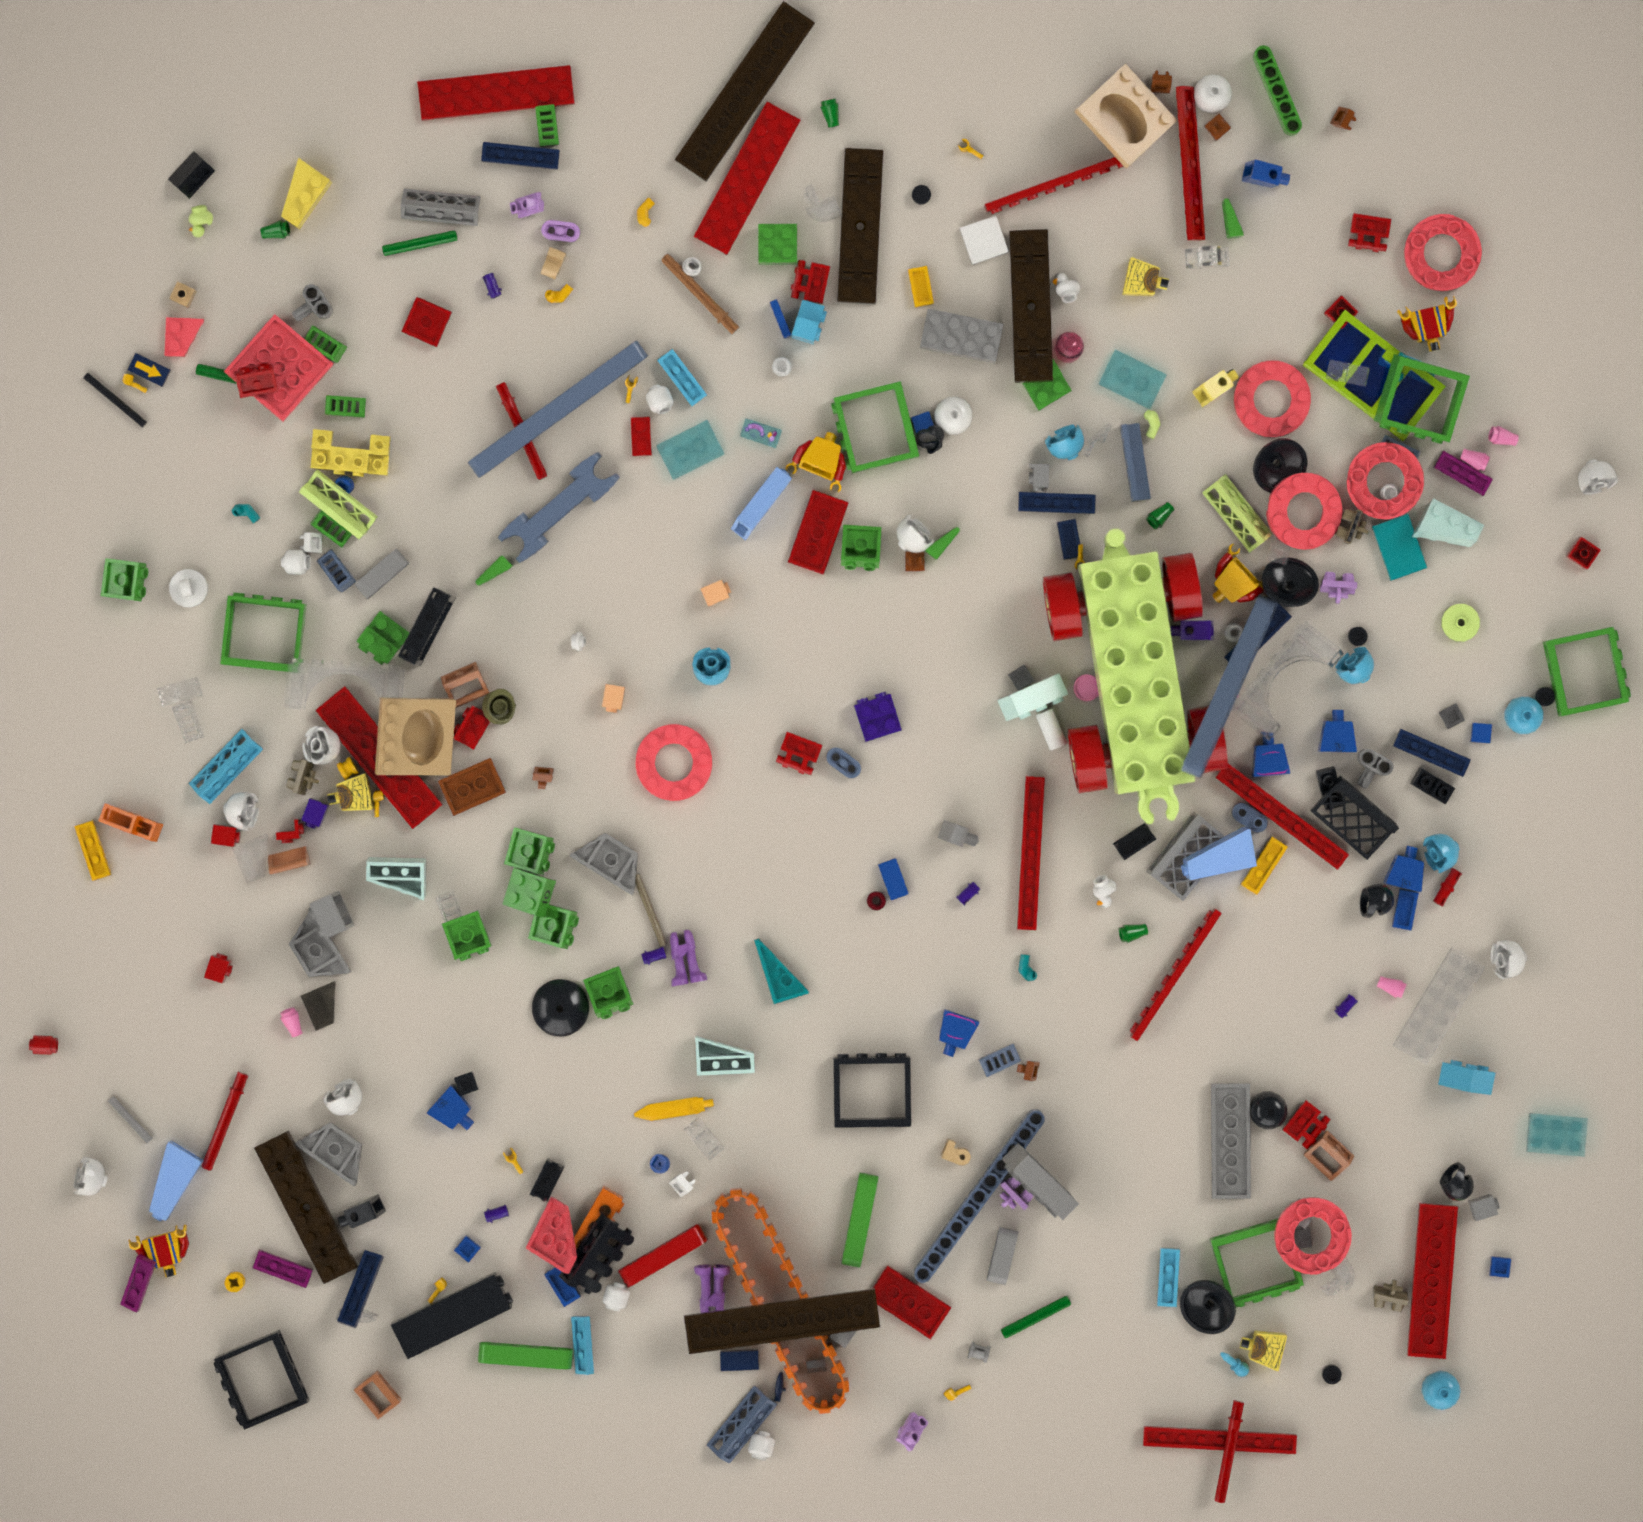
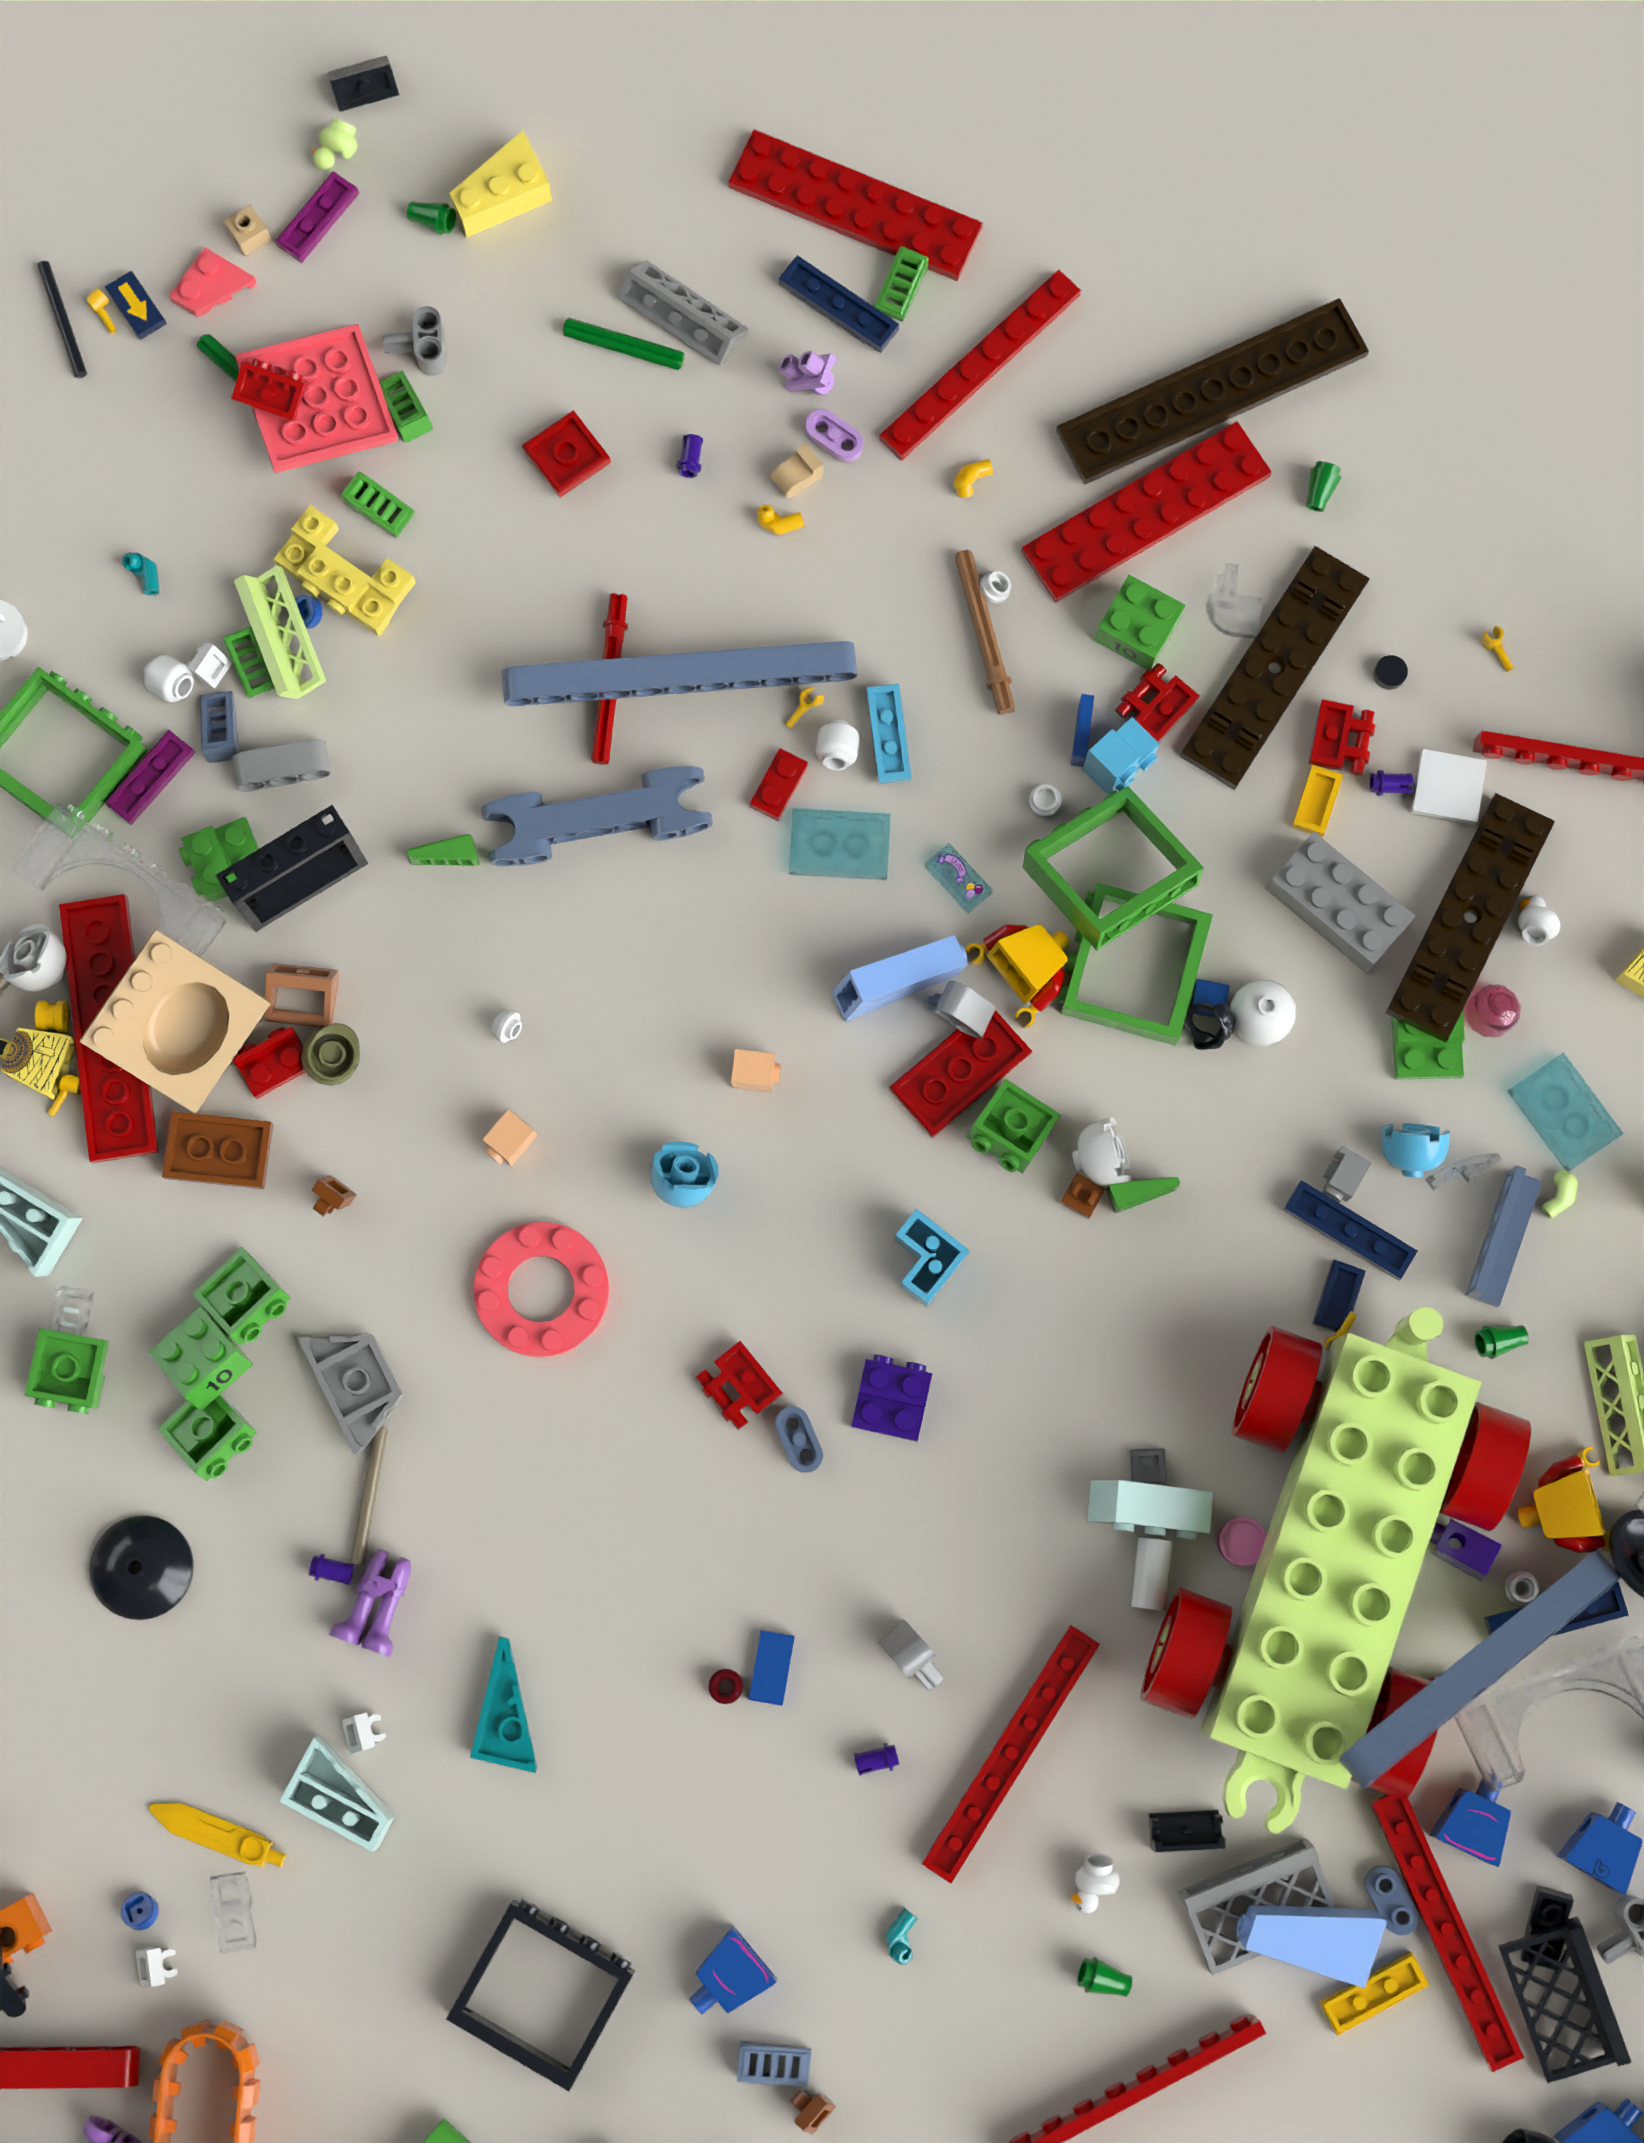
camera: 35 degrees right, 10 degrees down
bright green plate [583,966,634,1019] -> none
none -> magenta tile [104,730,196,825]
none -> magenta tile [275,171,359,263]
none -> white tile [342,1712,386,1754]
none -> red plate [879,269,1081,461]
none -> medium azure brick [894,1209,970,1308]
none -> light grey beam [927,980,996,1038]
none -> bright green window [1022,786,1204,951]
none -> red plate [1308,699,1376,775]
none -> dark purple pin [1369,770,1413,796]

